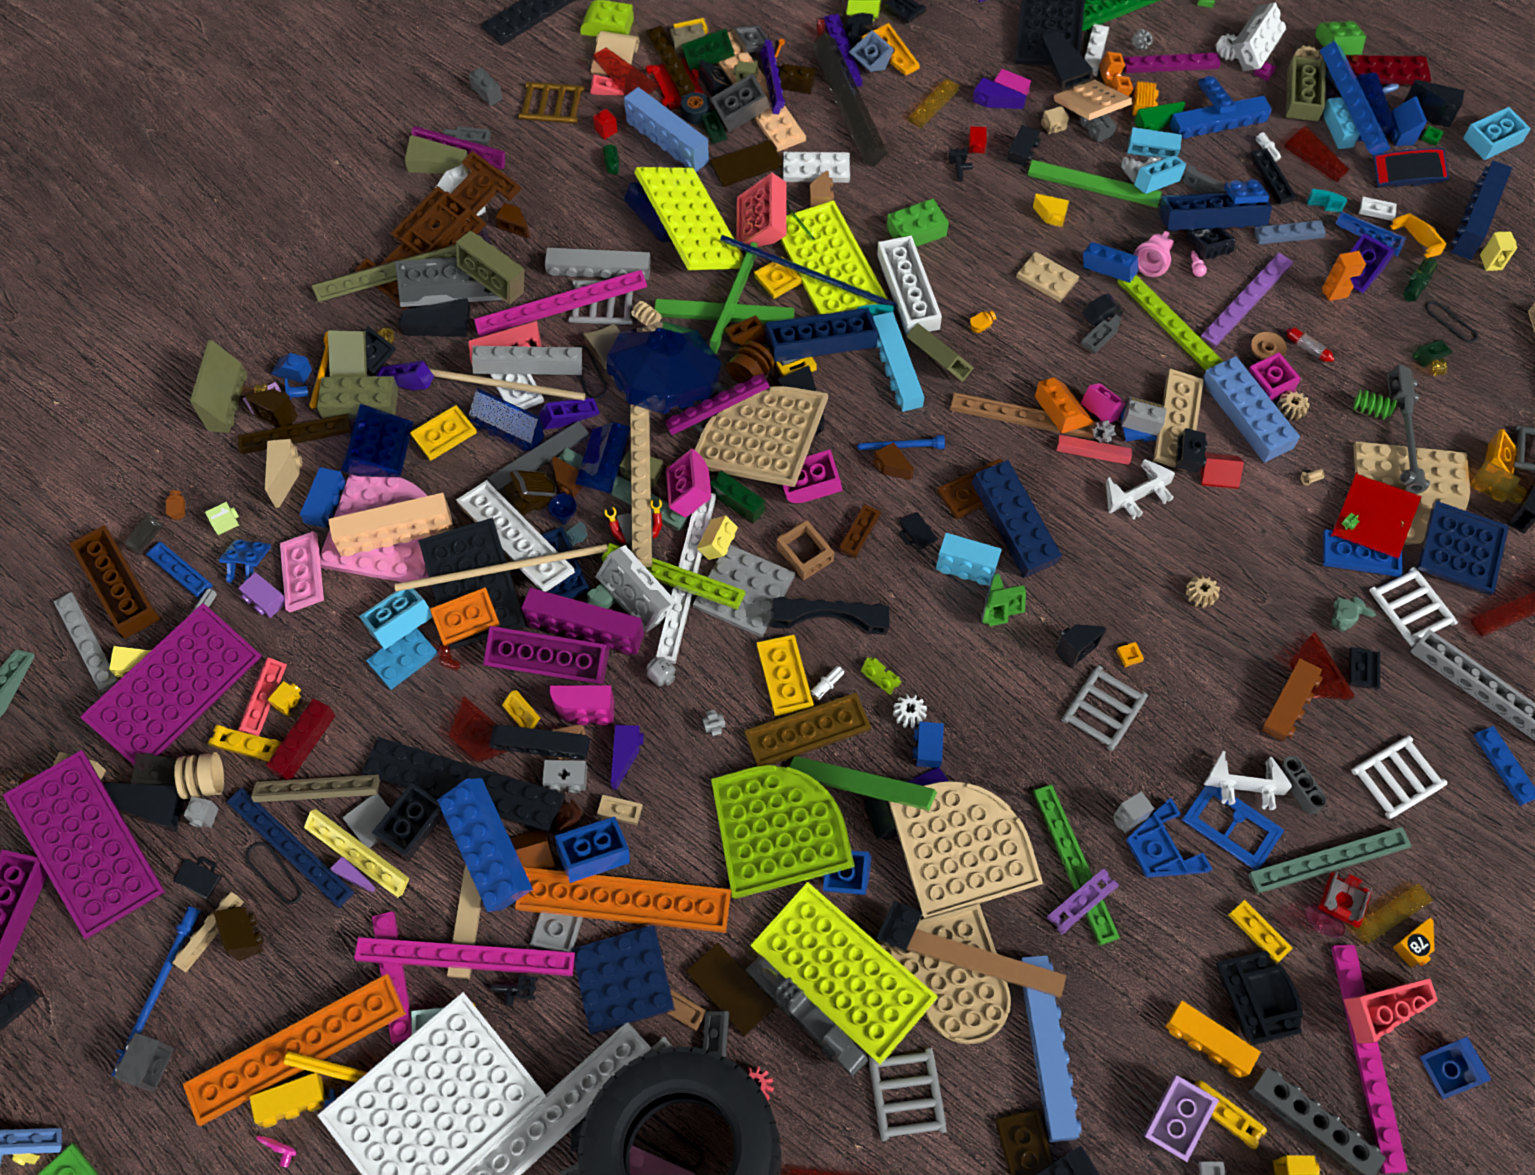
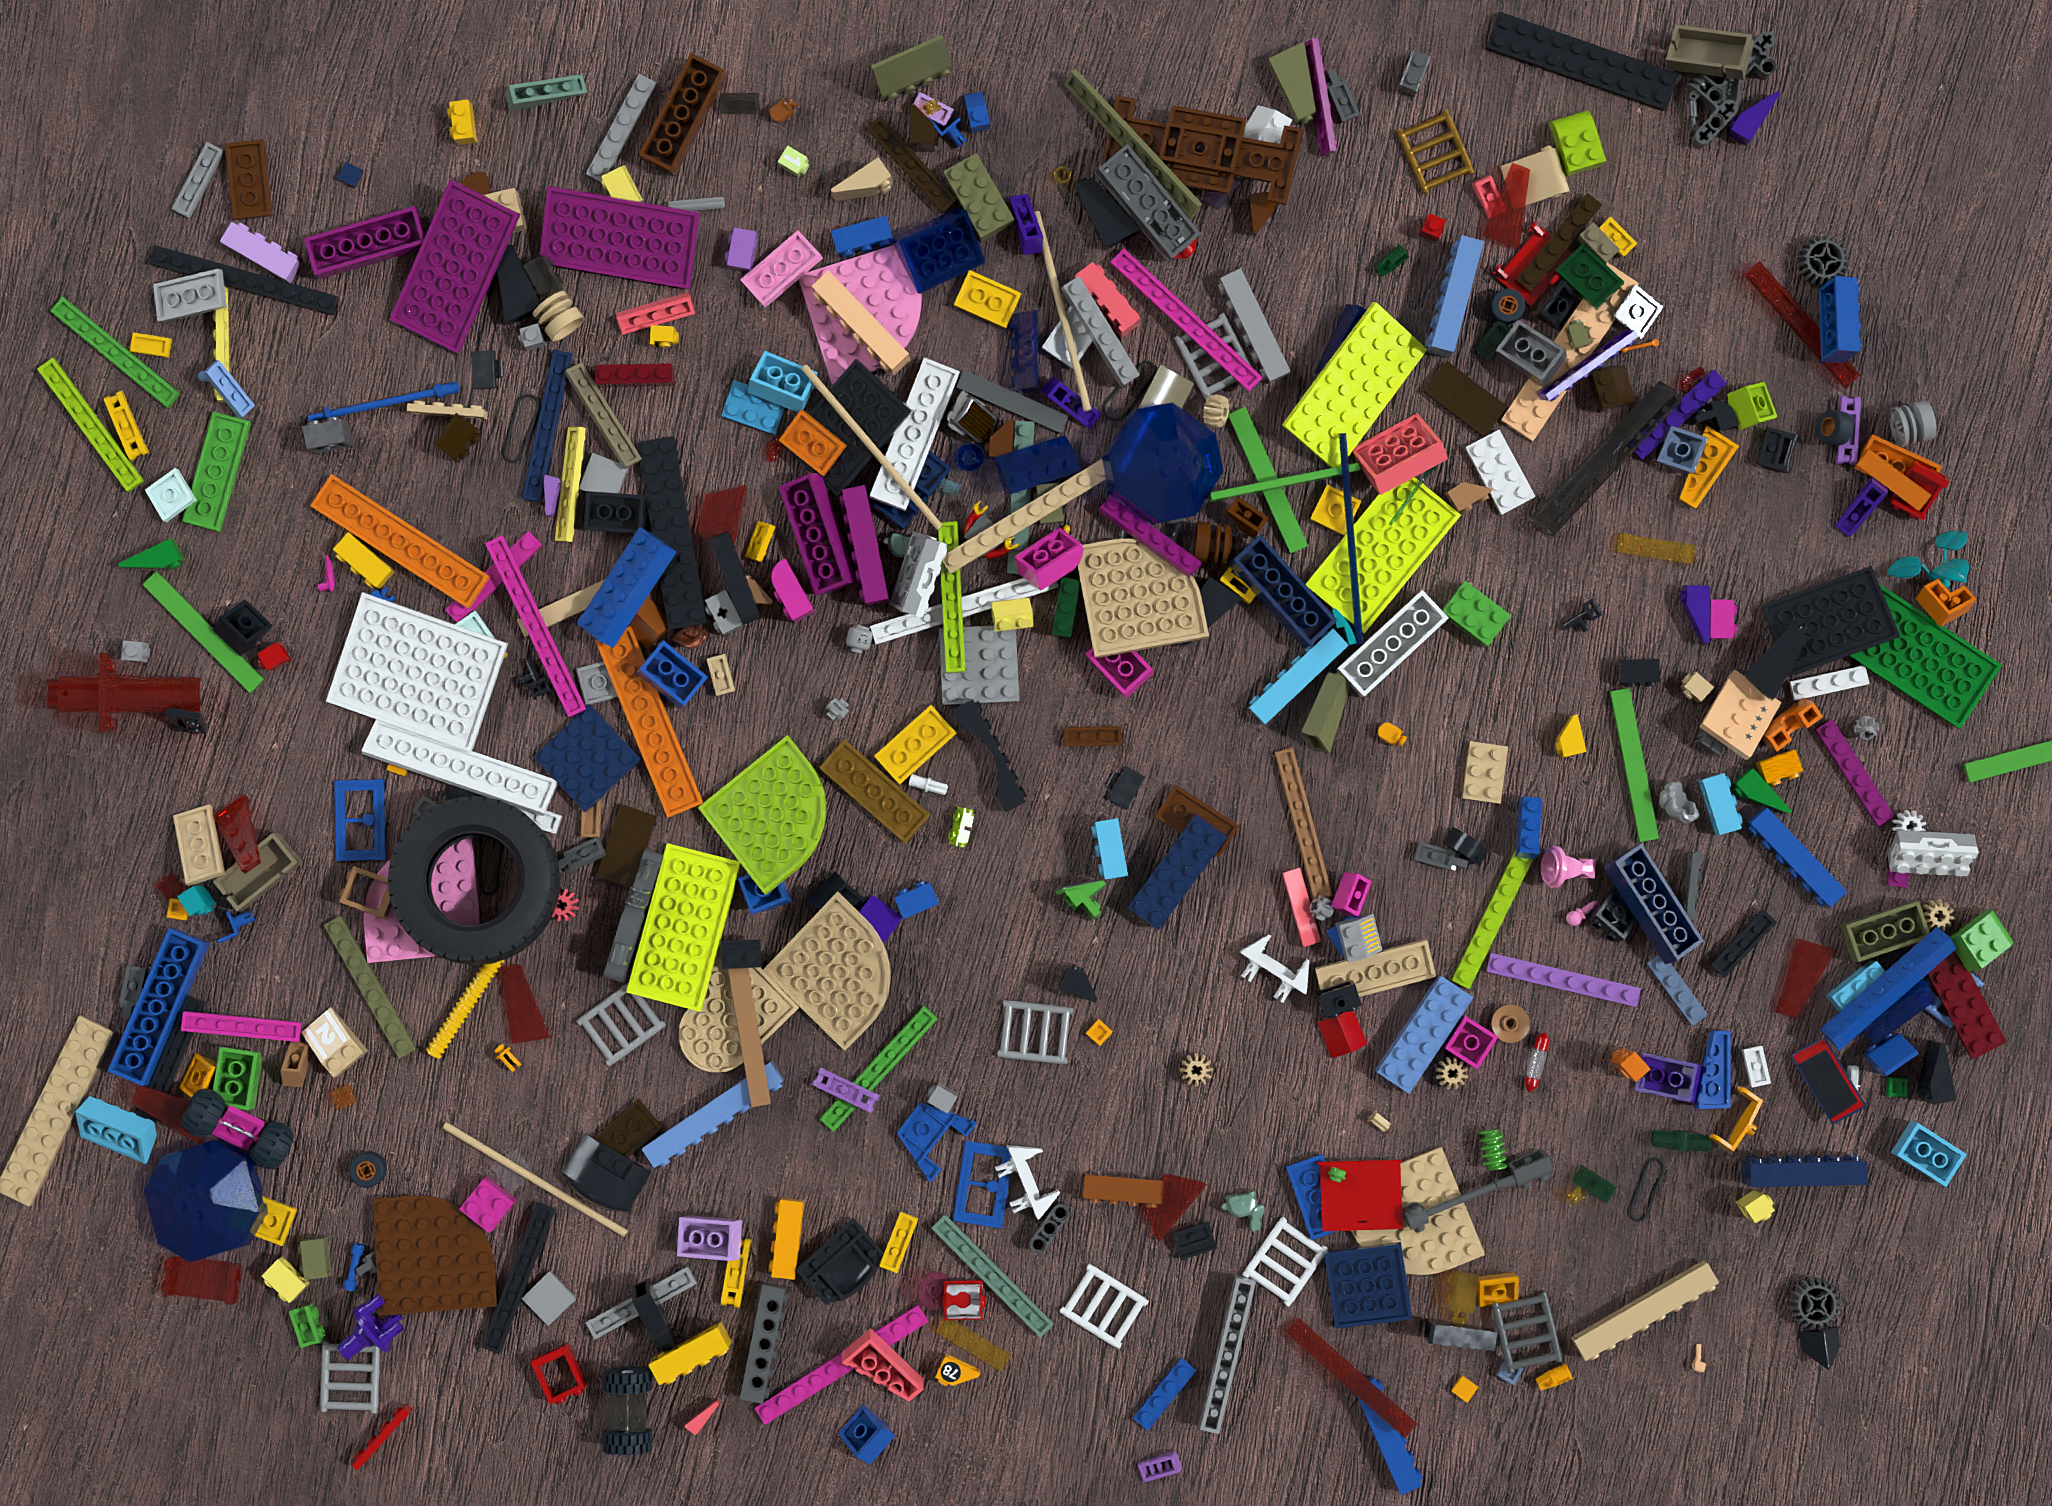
camera: 60 degrees right, 25 degrees up
blue tile [146,541,213,599] -> none
yellow plate [207,725,282,761] -> none
blue plate [219,539,271,583] -> none
yellow axle [283,1052,368,1083] -> none
light orange piece [309,332,329,409] -> none
olive tile [328,330,367,377] -> none
black plate [360,326,397,376] -> none
olive brick [456,231,524,304] -> none
dark purple slope [611,725,644,789] -> none
medium nougat window [777,520,835,581] -> none
bright green tile [789,756,937,811] -> none
blue piece [857,435,945,450] -> none
reddish brown slope [874,442,914,480] -> none
white gear [893,694,927,729] -> none
red brick [968,126,987,153] -> none
orange slope [1035,377,1093,434] -> none
medium azure brick [1134,155,1186,194] -> none
blue plate [1198,76,1236,113] -> none
blue plate [1224,179,1269,204] -> none
white axle [1256,133,1281,162] -> none
teal slope [1307,189,1347,212] -> none

